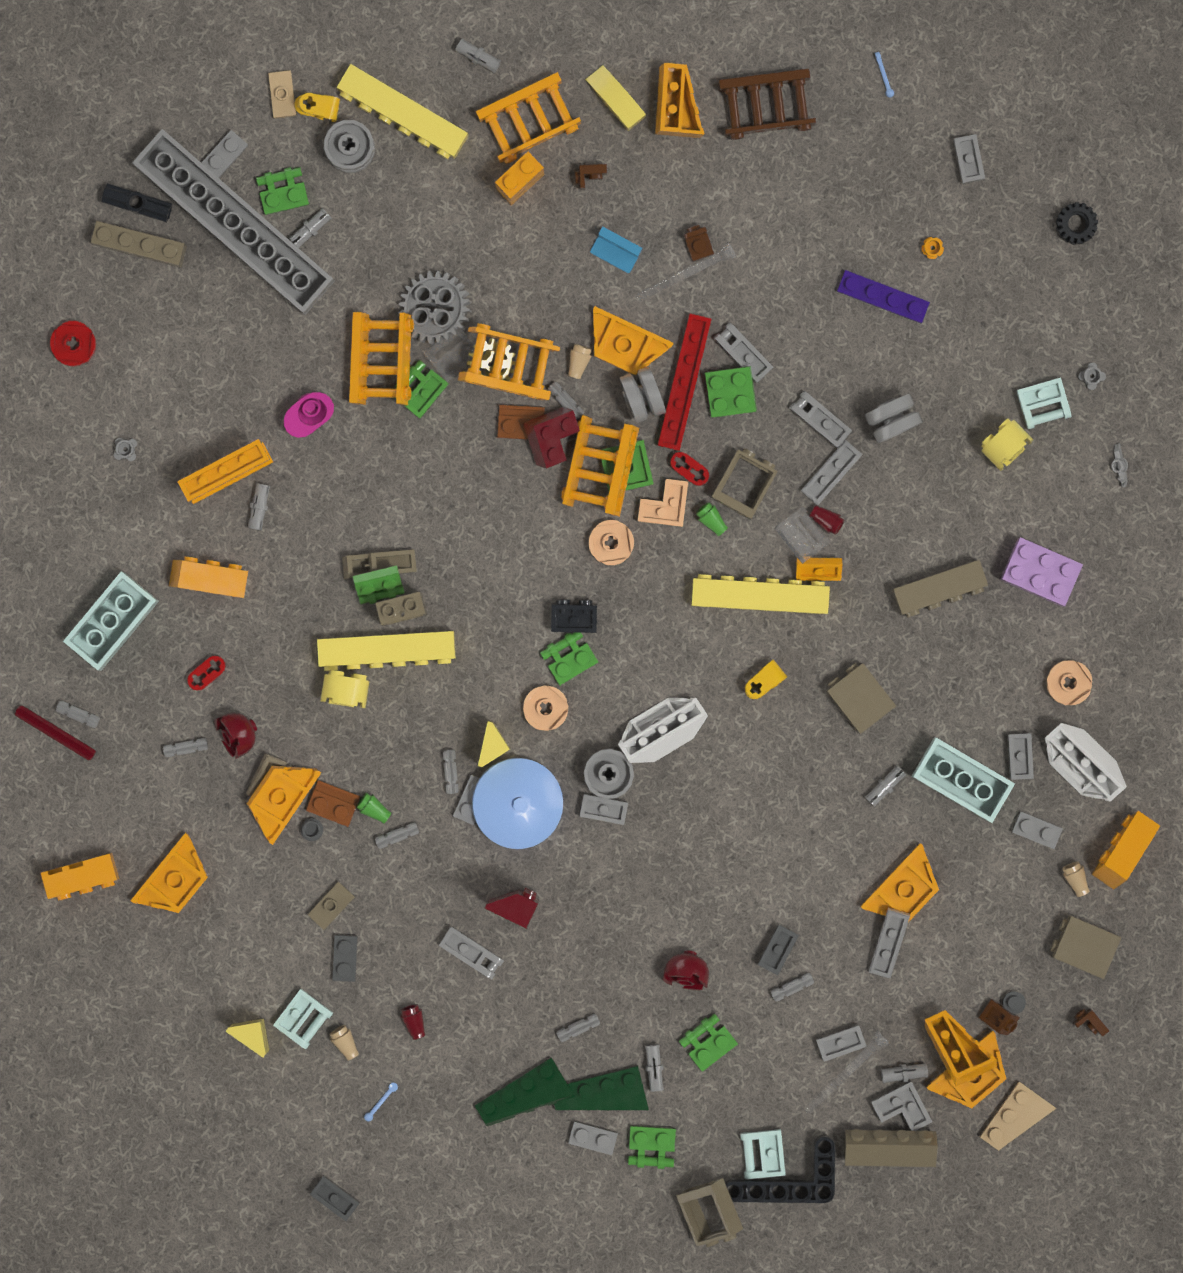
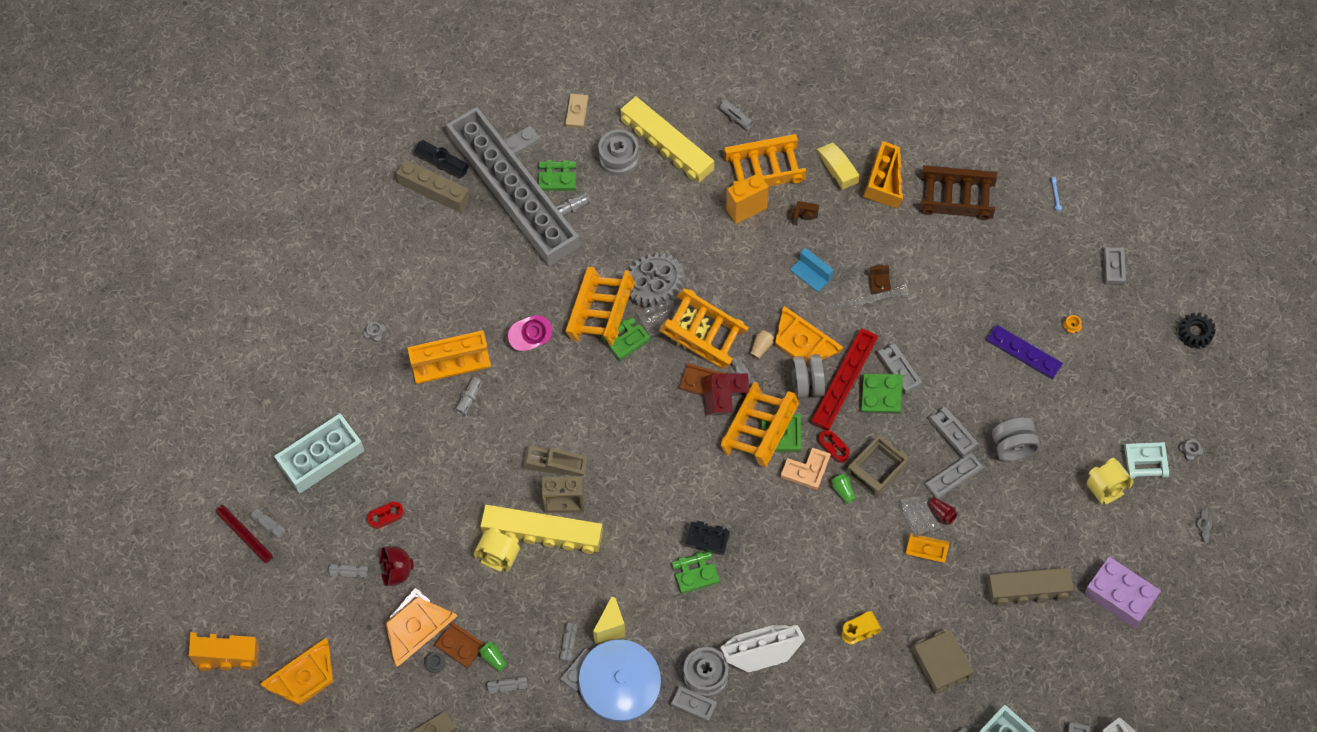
camera: 15 degrees right, 25 degrees down
red plate [50,321,96,367] -> none
light orange wedge [169,556,248,598] -> none
yellow piece [294,93,340,122] -> none
bright green plate [353,565,405,604] -> none
light nougat plate [523,686,568,731] -> none
light nougat plate [589,520,634,566] -> none
light yellow brick [691,574,830,614] -> none
light nougat plate [1046,660,1092,705] -> none

